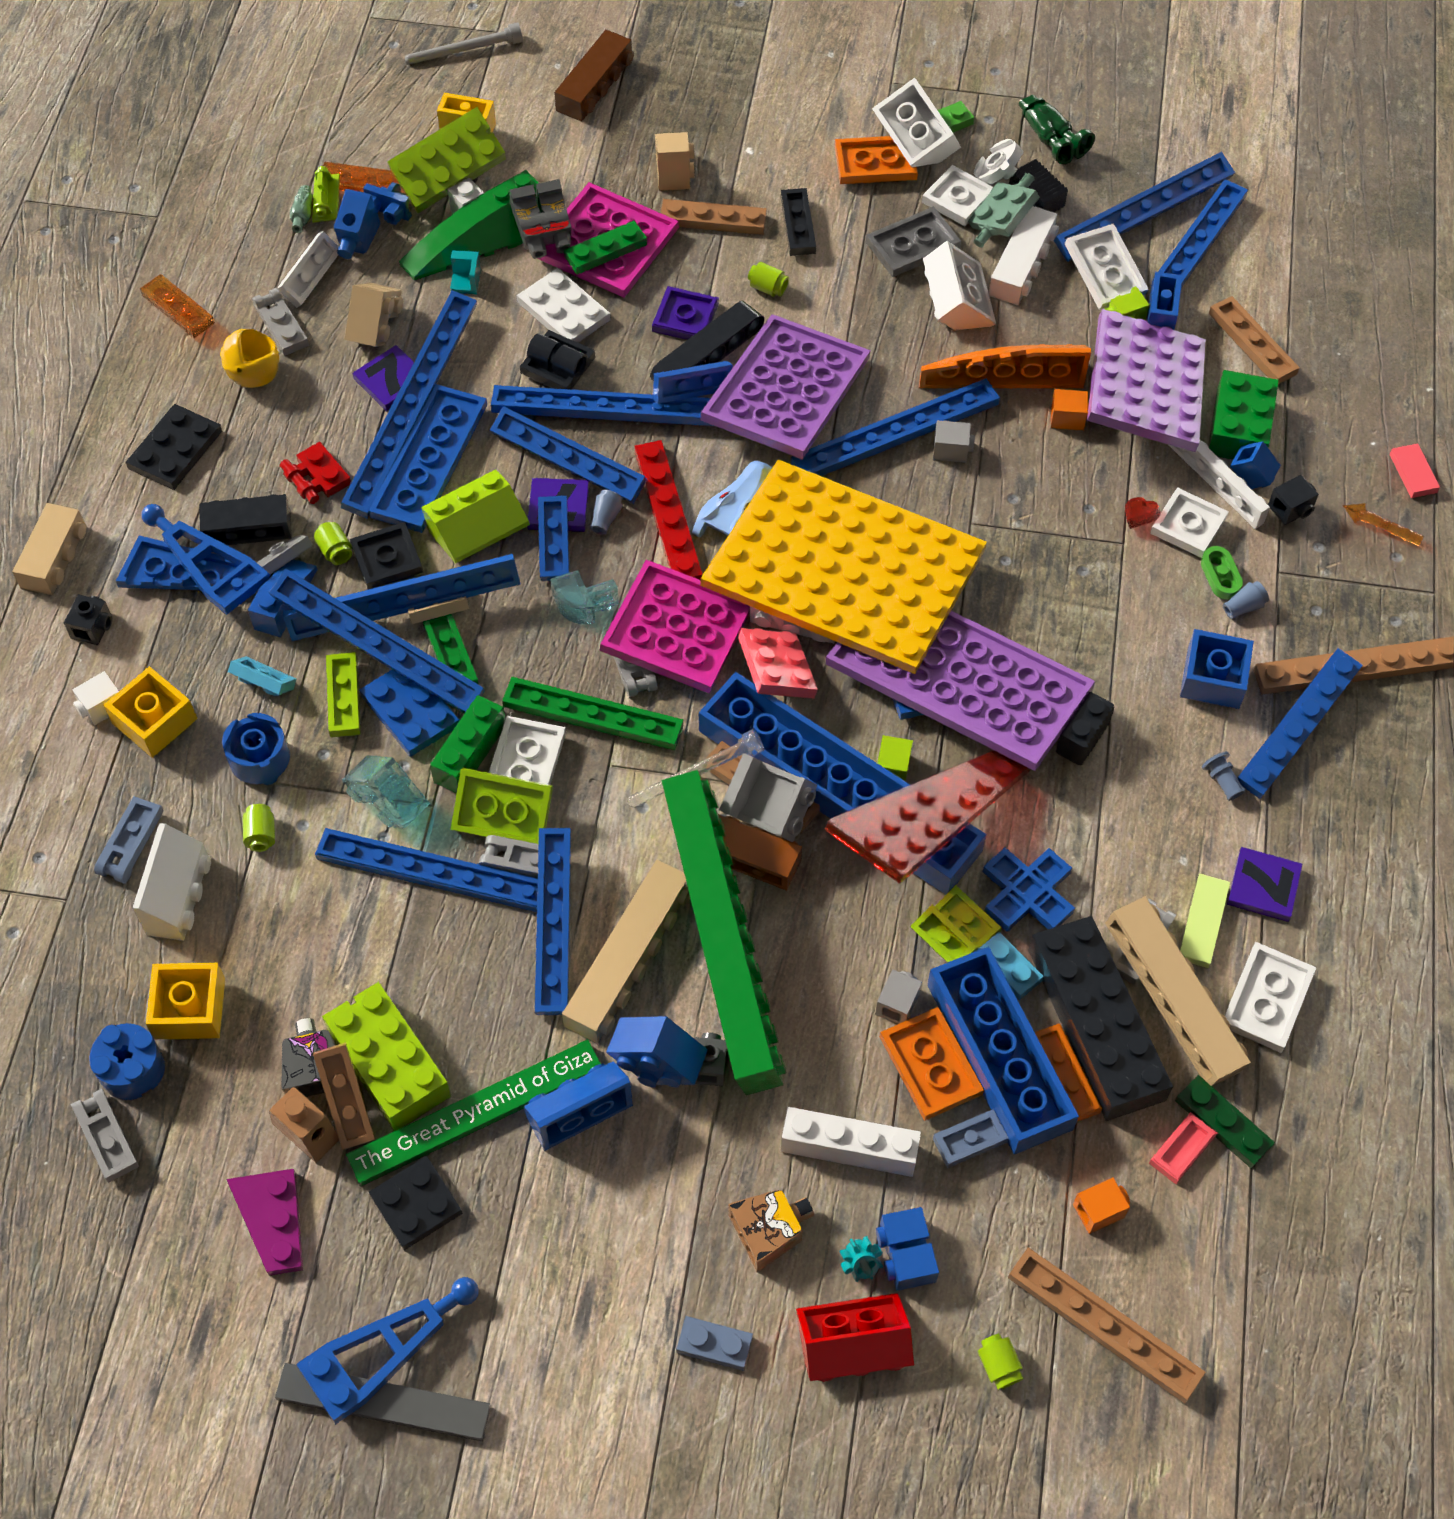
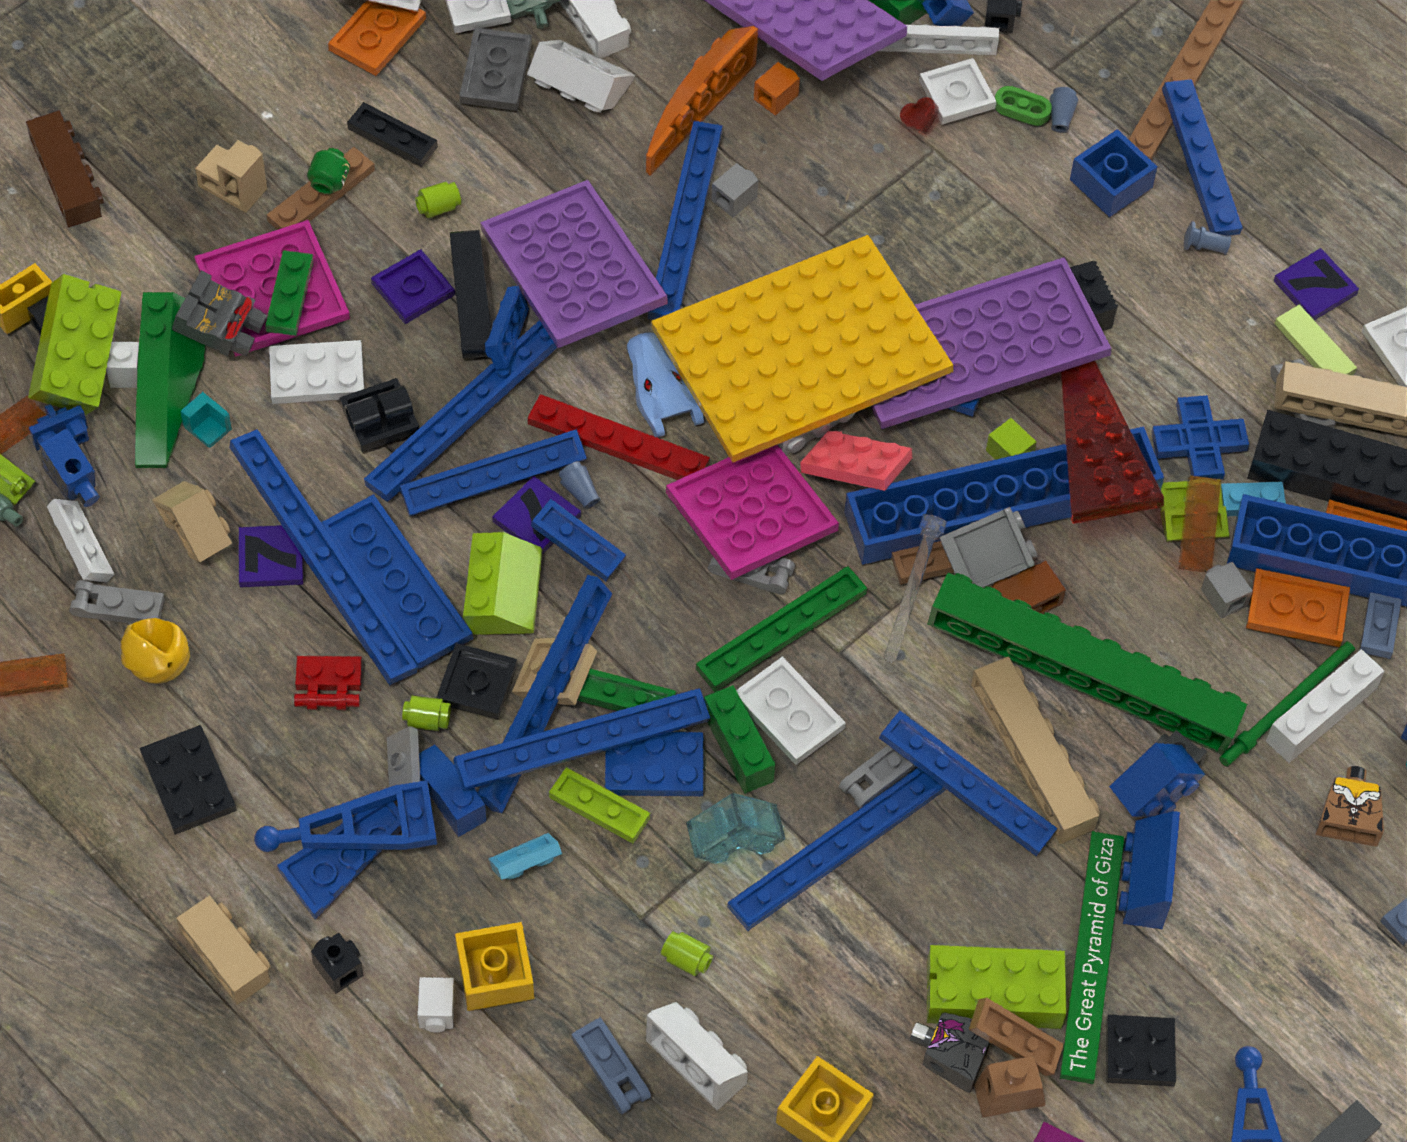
camera: 55 degrees left, 0 degrees up
black brick [199,494,292,545] -> none
blue brick [222,713,290,785] -> none
lime plate [450,768,553,844] -> none
clear light blue brick [550,570,619,624] -> none
none -> green head [307,148,350,195]
none -> clear orange plate [1178,475,1221,573]
none -> green bar [1219,641,1355,767]

